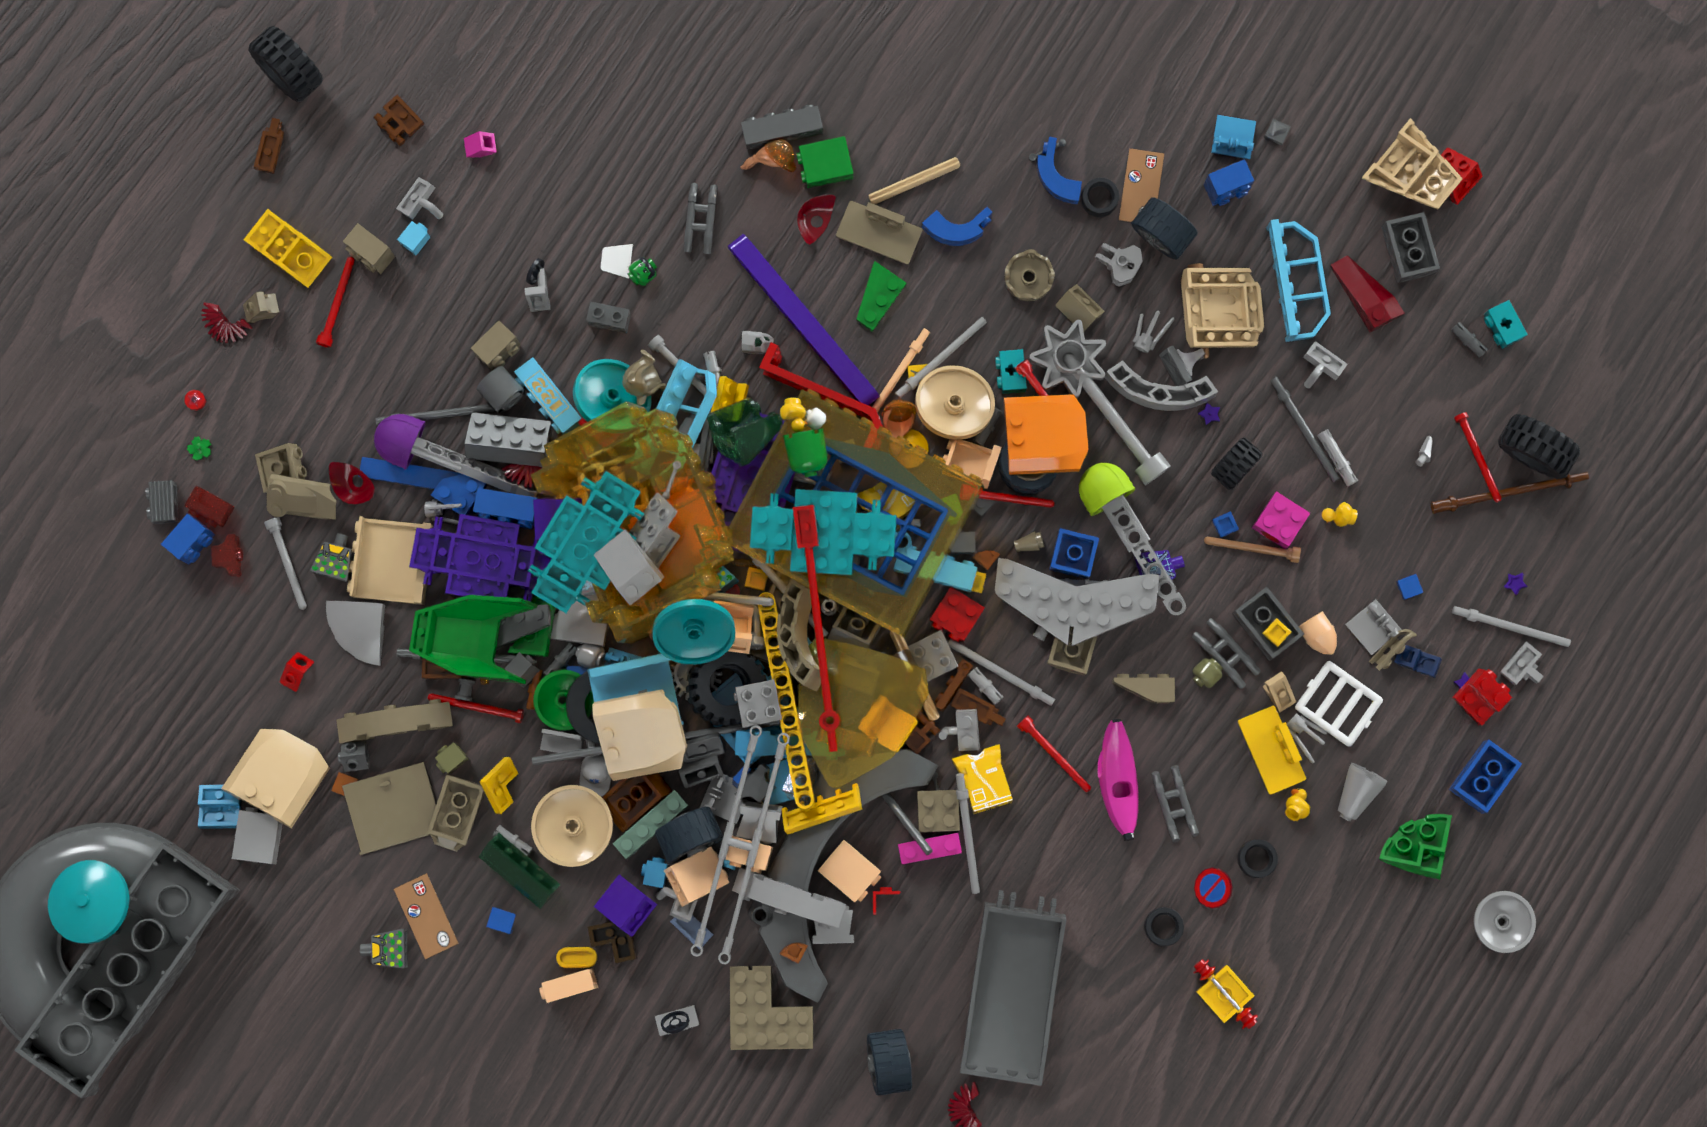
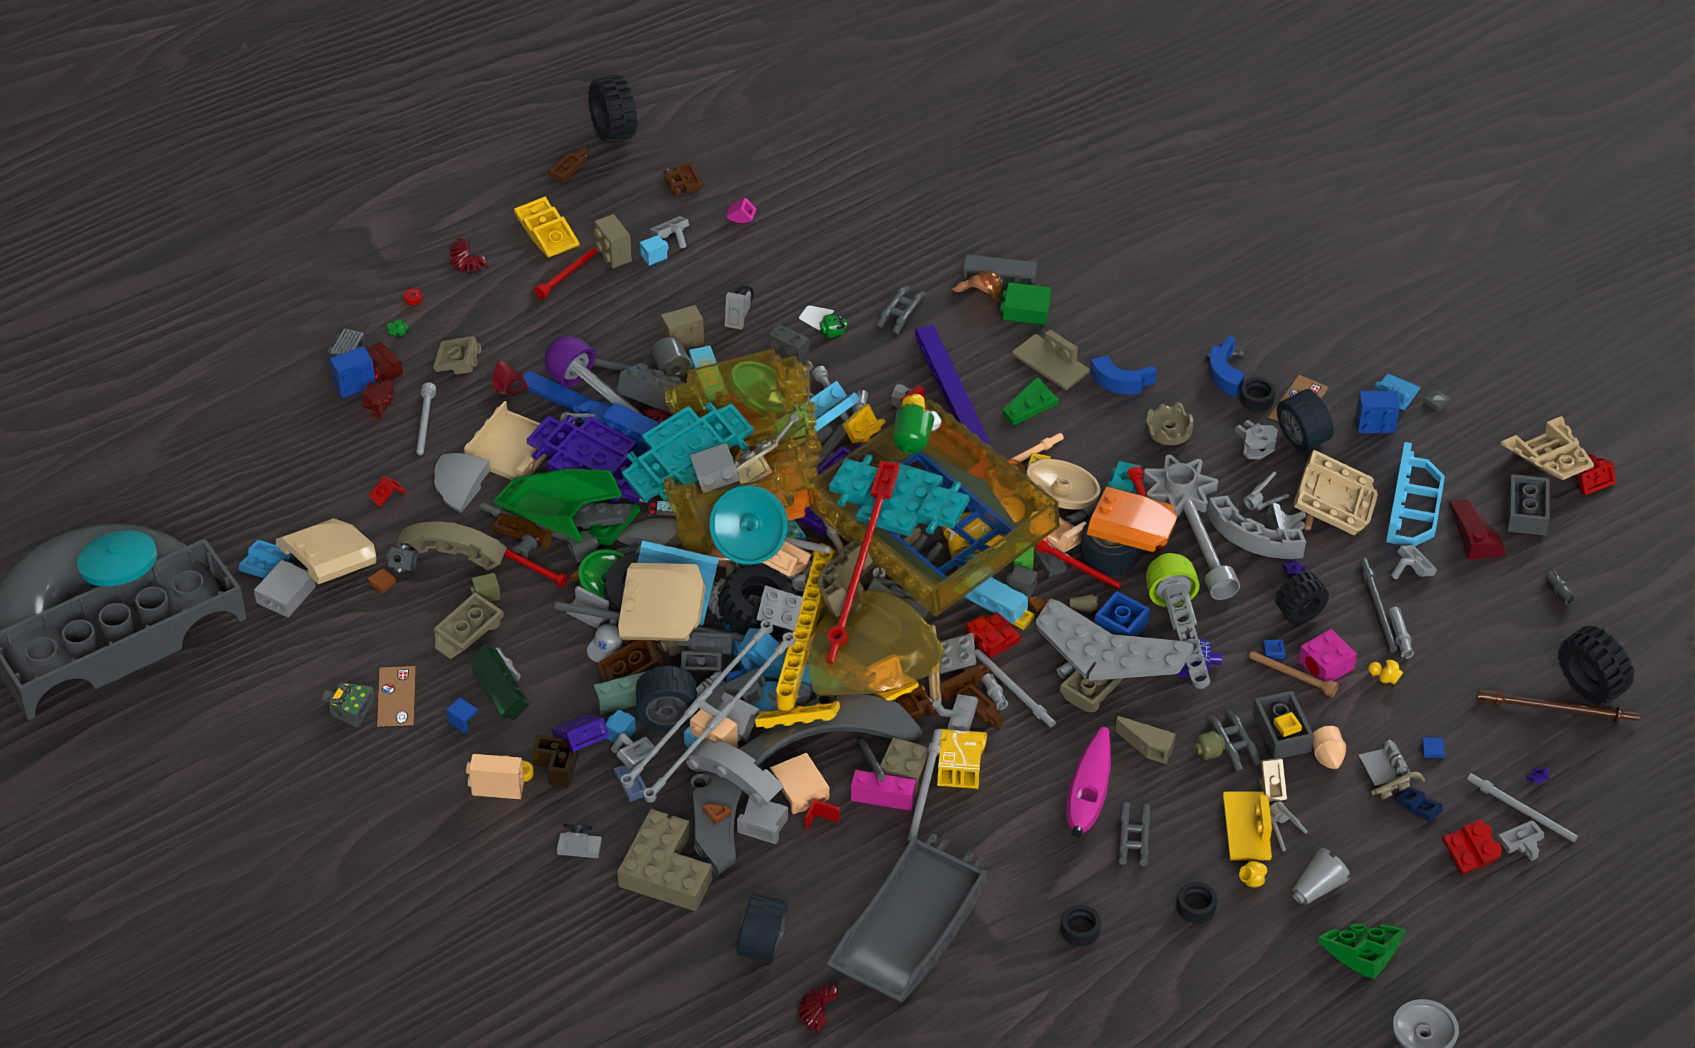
camera: 20 degrees right, 35 degrees down
dark tan brick [243,292,279,323] -> none
dark tan slope [267,474,336,520] -> none
dark grey torso [310,533,354,582] -> none
dark tan piece [342,762,436,855] -> none
yellow plate [479,757,518,814] -> none
tan dish [531,785,613,867] -> none
light nougat brick [664,847,729,907] -> none
clear green windscreen [707,398,783,467] -> none
dark red piece [797,195,836,245] -> none
tan axle [869,157,960,205] -> none
light grey bar [895,317,987,399] -> none
red piece [1017,715,1091,792] -> none
dark tan panel [1056,284,1105,331] -> none
yellow plate [1193,959,1258,1029] -> none
piece [1194,867,1233,908] -> none
white bar [1295,661,1383,747] -> none
light grey bar [1416,436,1433,467] -> none
blue brick [1448,740,1522,814] -> none
red bar [1454,412,1502,503] -> none
teal brick [1484,300,1528,349] -> none

